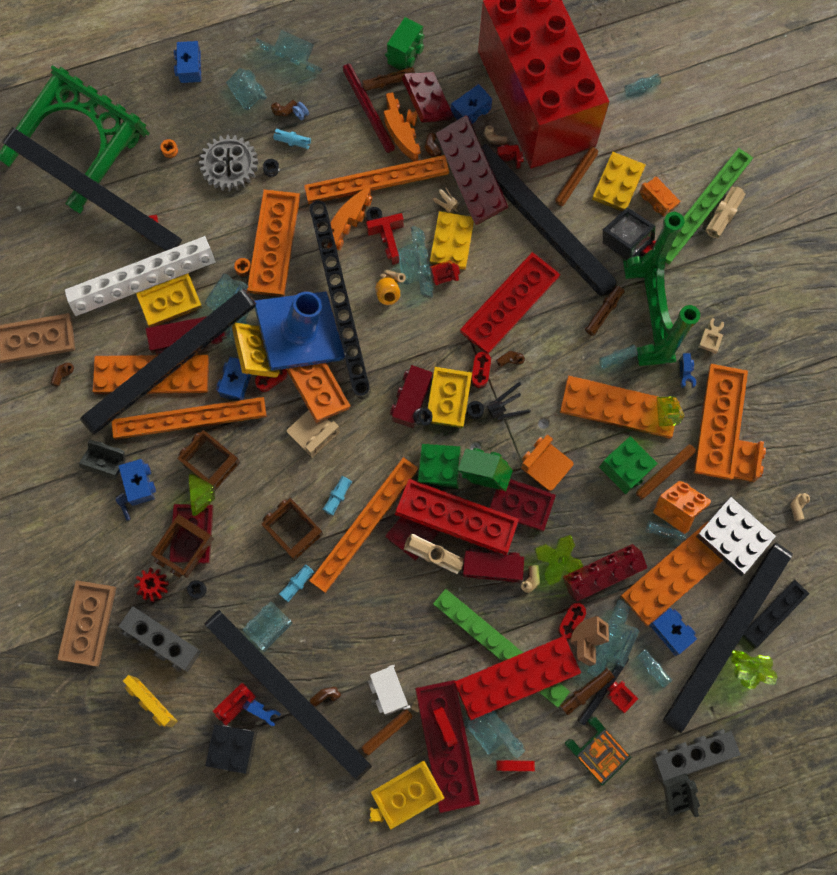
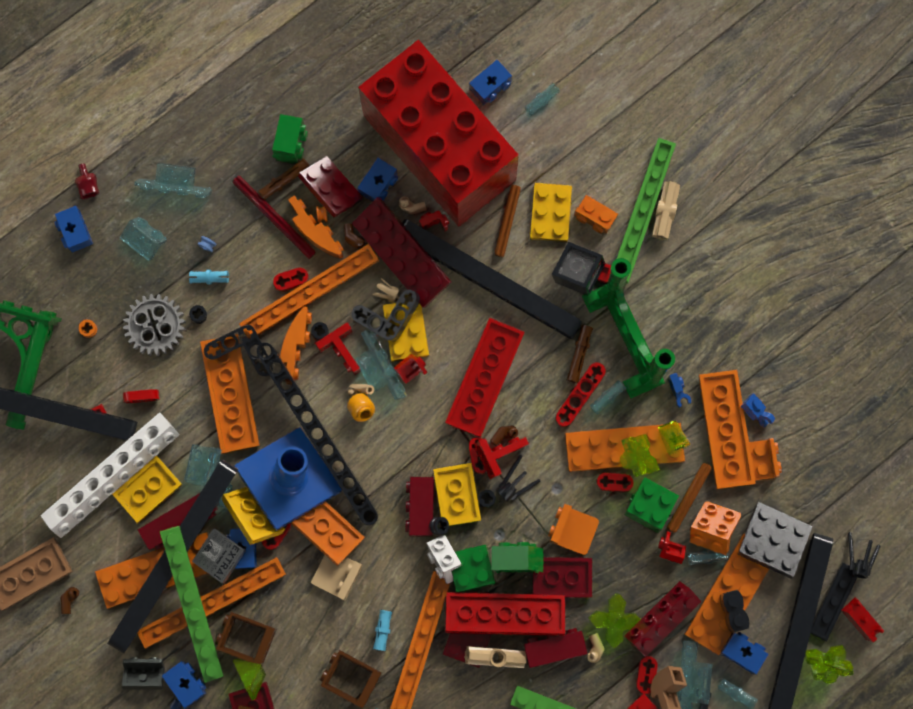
camera: 15 degrees left, 5 degrees up
orange bush [234,258,251,277] -> none
reddish brown arm [271,100,297,116] -> none
tan plate [698,318,724,354] -> none
tan arm [791,493,810,521] -> none
none -> dark red piece [75,163,99,199]
none -> red beam [123,389,160,404]
none -> bright green plate [160,526,223,683]
none -> dark grey tile [192,529,246,584]
none -> black beam [204,324,273,376]
none -> red beam [273,267,309,292]
none -> black beam [352,289,420,341]
none -> white bracket [427,535,461,584]
none -> blue brick [469,60,512,105]
none -> red bracket [474,437,529,480]
none -> red beam [555,362,606,427]
none -> red beam [596,473,634,492]
none -> clear neon green plant [620,434,660,477]
none -> red bracket [658,531,686,564]
none -> black brick [720,590,750,633]
none -> blue plate [741,393,775,428]
none -> red hinge [841,597,884,643]
none -> black plant [848,532,880,579]

